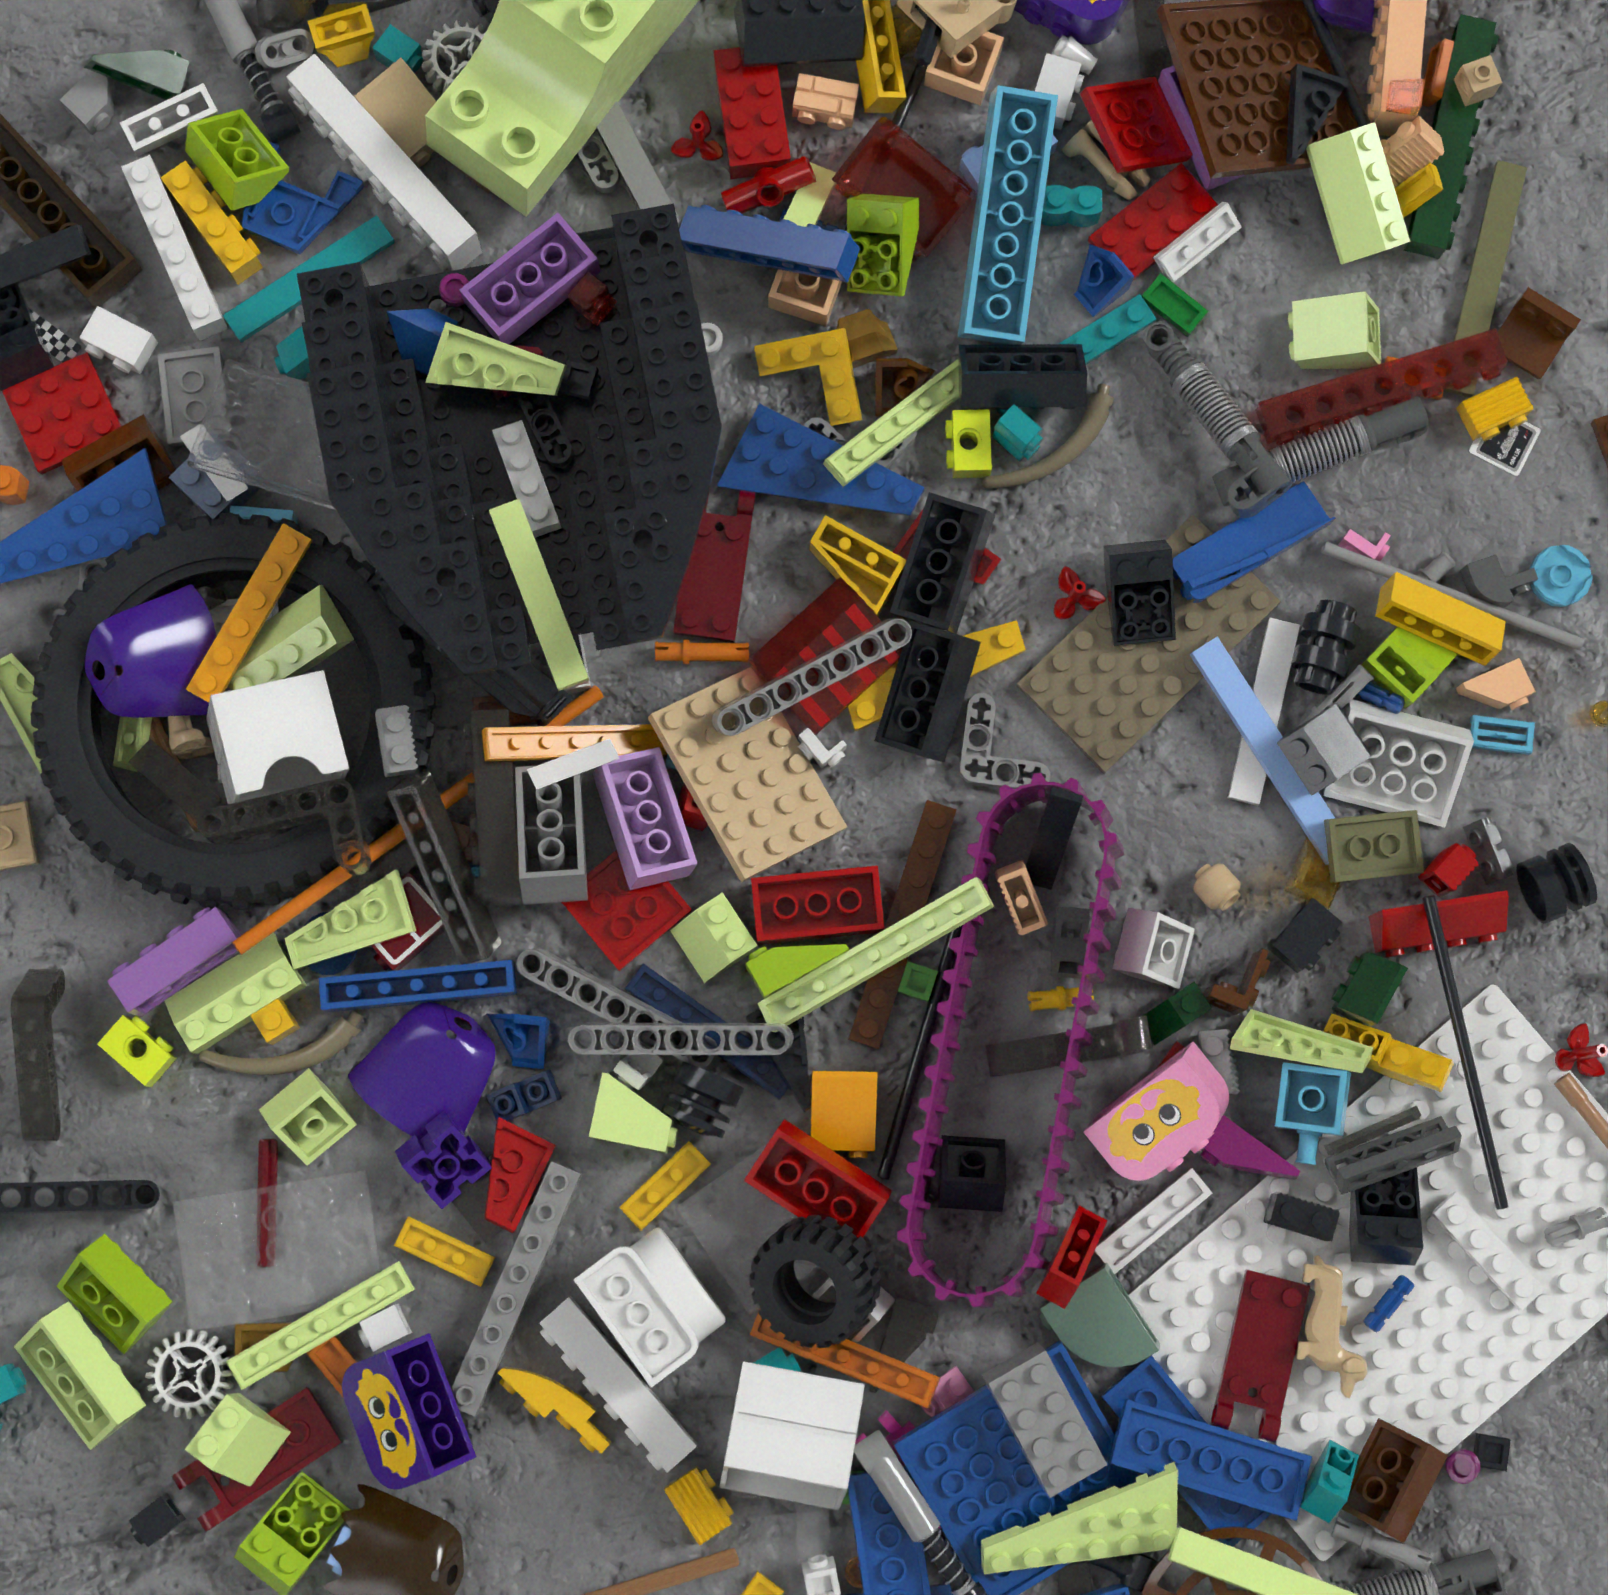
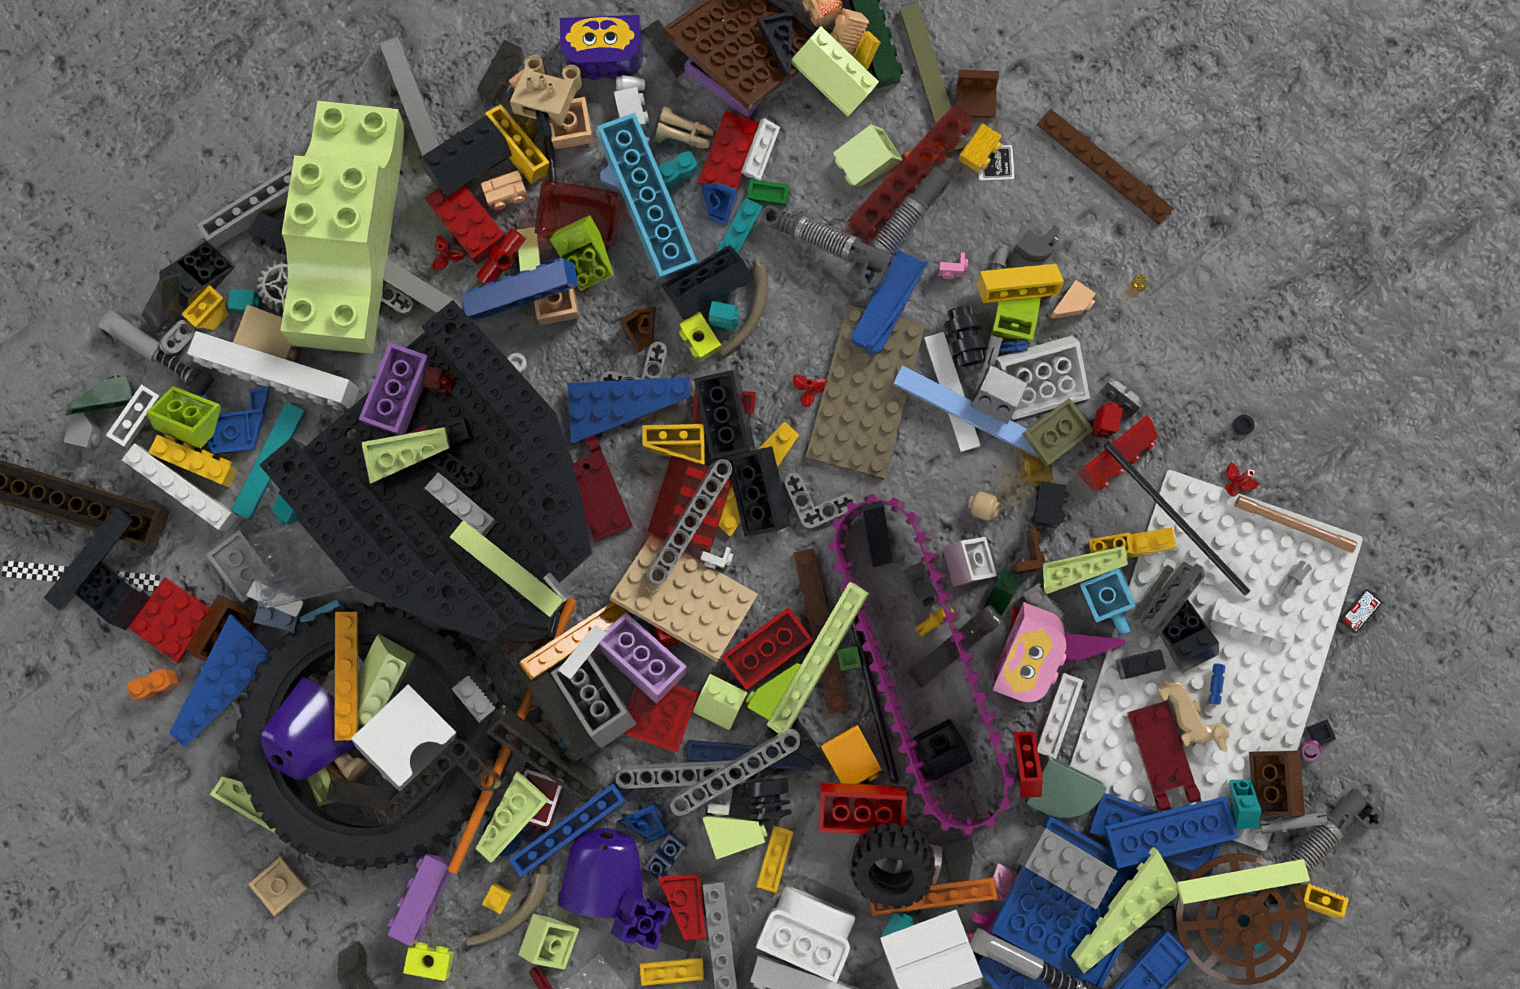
camera: 20 degrees left, 0 degrees up
white brick [79,306,158,374] -> none
yellowish green slope [164,932,307,1054] -> none
blue slope [387,309,459,376] -> none
magenta tile [439,273,469,307] -> none
orange pin [655,639,749,664] -> none
yellow plate [754,328,862,426] -> none
yellowish green tile [823,358,960,487] -> none
pearl gold slope [837,309,898,368] -> none
light nougat brick [995,860,1048,935] -> none
red plate [1080,77,1193,173] -> none
black slope [1103,540,1176,646] -> none
light grey piece [1321,541,1584,650] -> none
dark green slope [1331,952,1408,1026] -> none
medium azure tile [1469,715,1535,755] -> none
black wheel [1516,843,1598,924] -> none
medium azure tile [1529,545,1592,607] -> none

